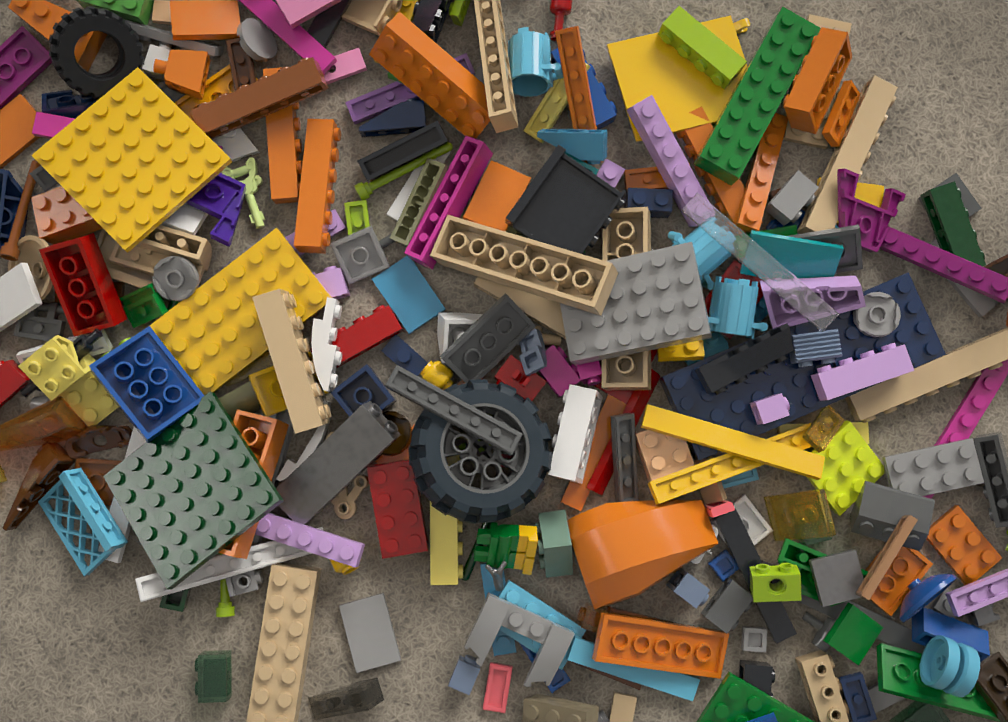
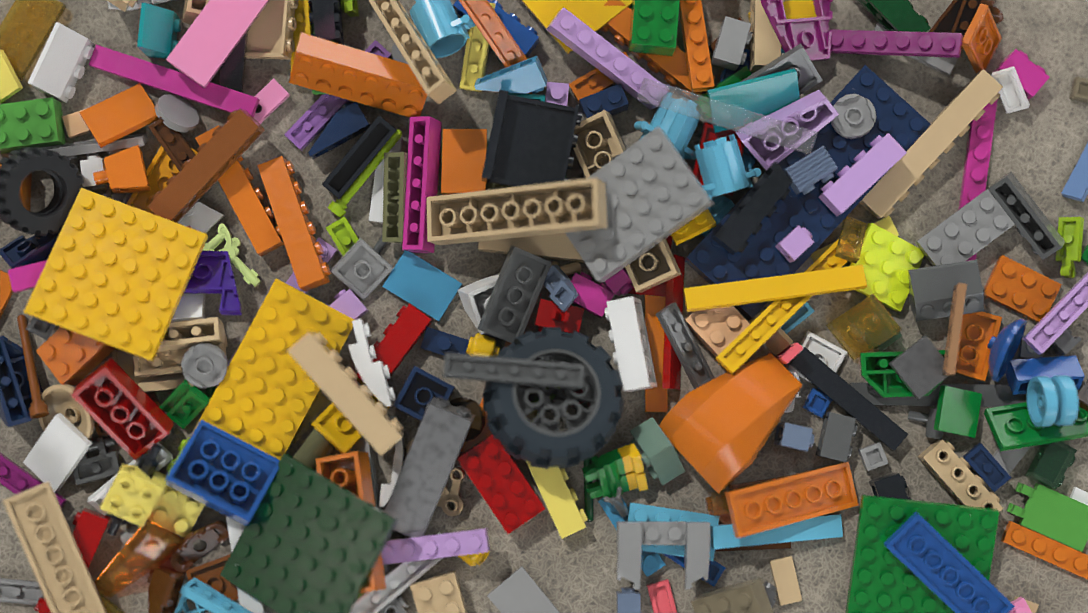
camera: 25 degrees left, 0 degrees up
lime brick [749,563,802,602] -> none

